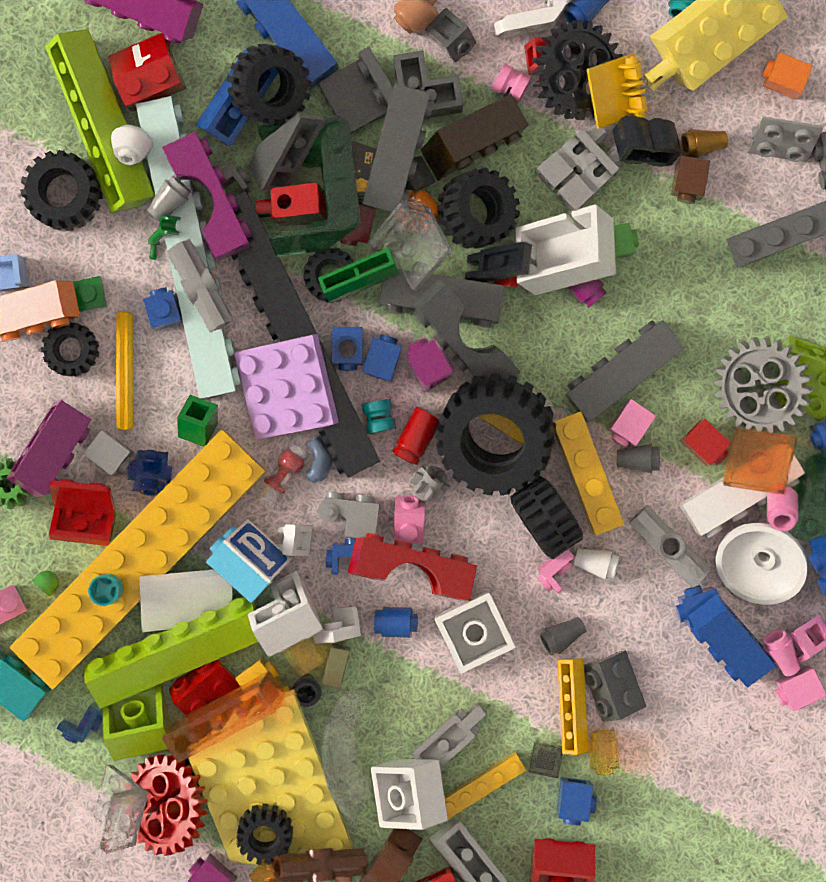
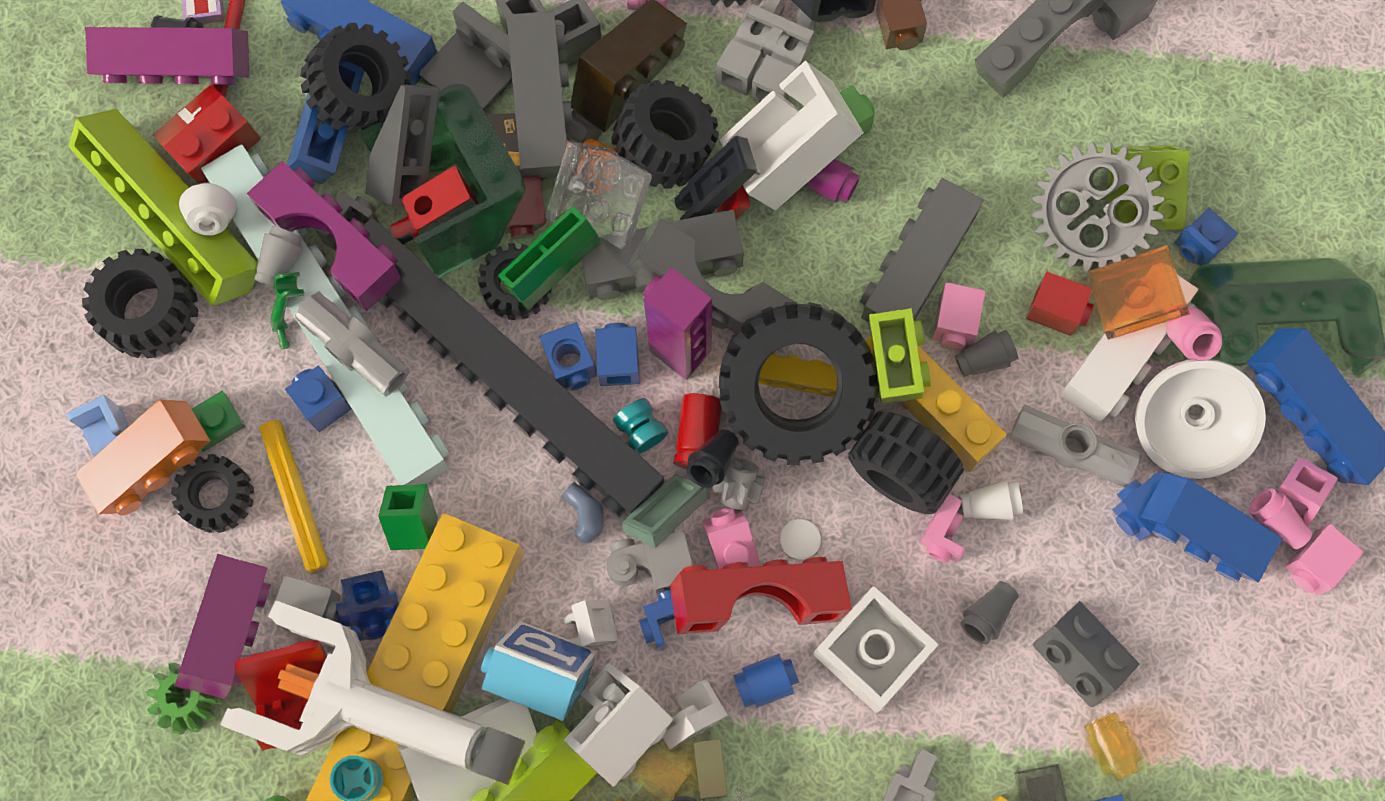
camera: 20 degrees left, 15 degrees down
lavender plate [234,333,339,440] -> none
clear piece [255,442,310,508] -> none
yellow piece [557,658,589,755] -> none
none -> white piece [220,601,525,785]
none -> sand green tile [622,473,709,548]
none -> black cone [686,429,739,488]
none -> white piece [780,519,821,560]
none -> lime brick [869,308,931,404]

